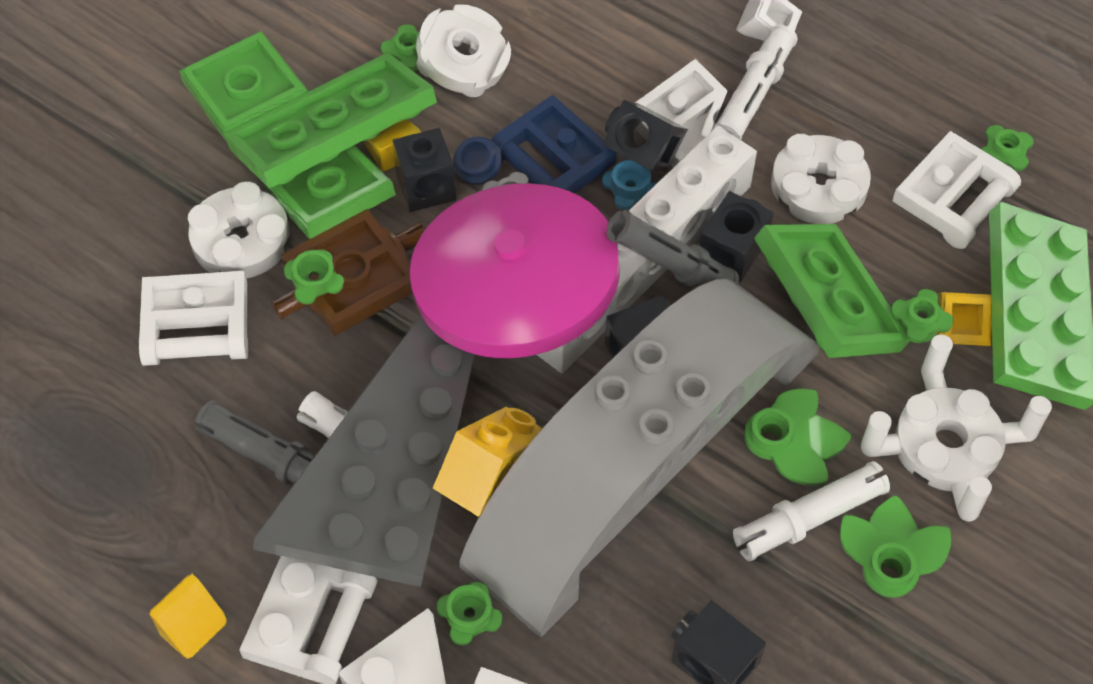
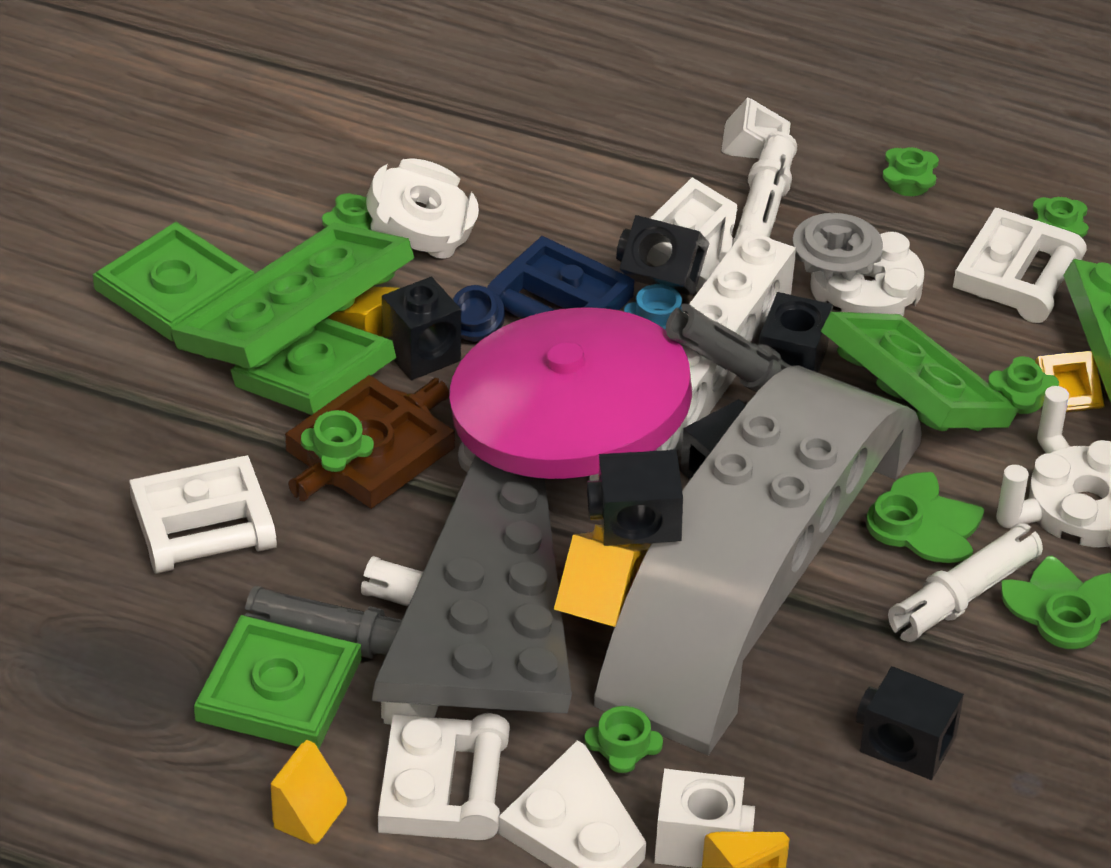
camera: 15 degrees left, 15 degrees down
white plate [188,182,290,278] -> none
none -> bright green plate [194,615,362,749]
none -> black brick [587,450,683,546]
none -> light grey gear [793,213,883,281]
none -> bright green plate [883,147,939,196]

